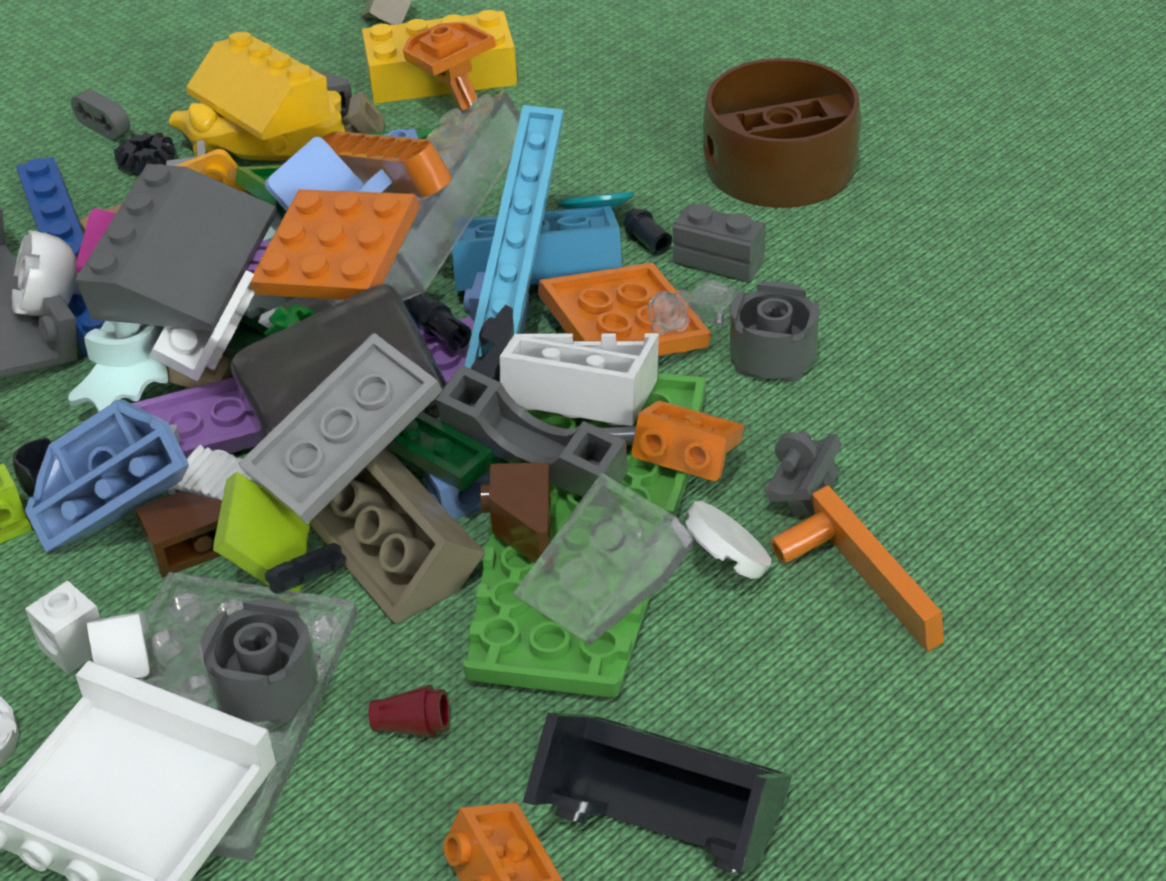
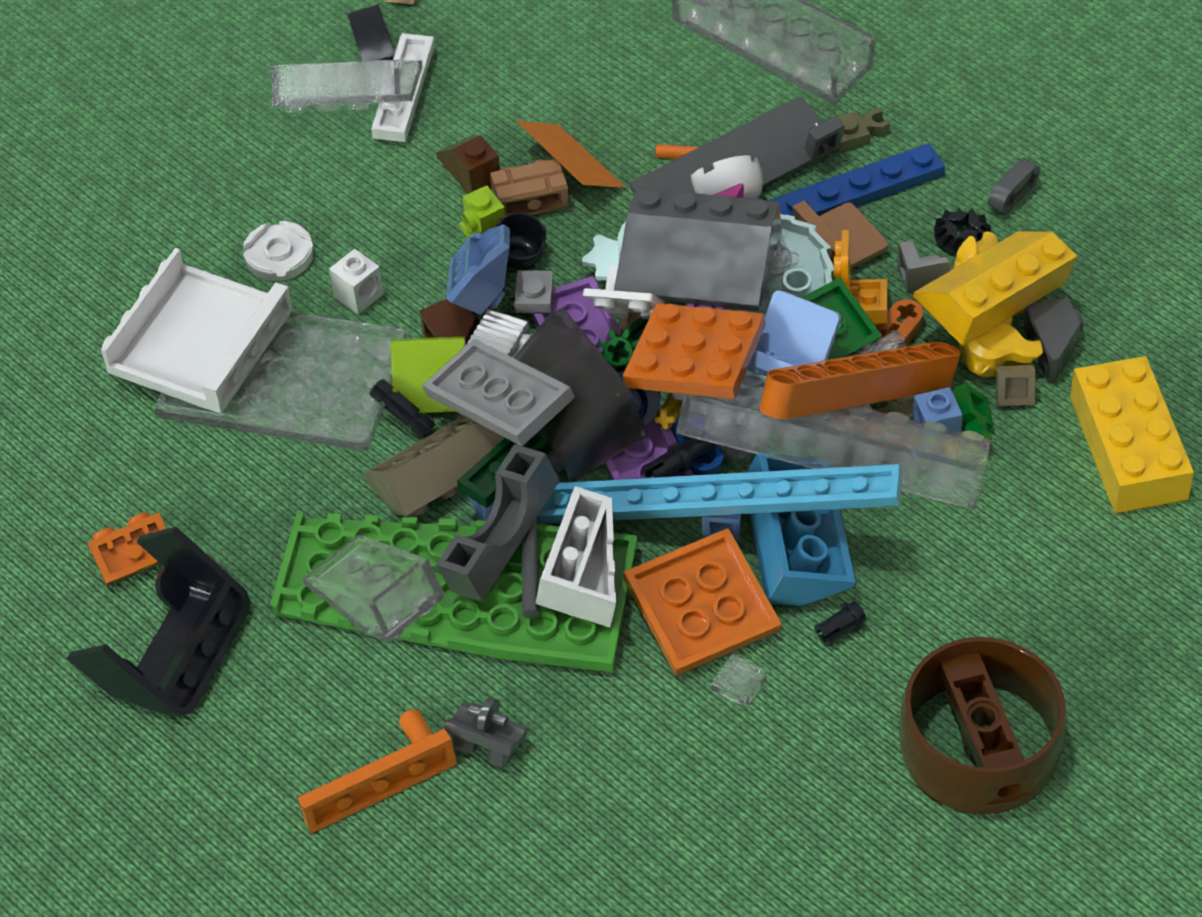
camera: 90 degrees right, 10 degrees up
white panel [87,611,150,678] -> none
dark grey brick [201,599,318,724] -> none
dark red cone [368,685,450,738] -> none
orange piece [403,21,496,114] -> none
black slope [470,304,514,382] -> none
reddish brown slope [480,462,551,567] -> none
teal dish [555,191,635,209] -> none
orange bracket [631,400,745,481] -> none
clear plate [647,289,690,336] -> none
dark grey brick [673,204,766,282] -> none
white tile [684,501,771,579] -> none
dark grey brick [730,282,819,382] -> none

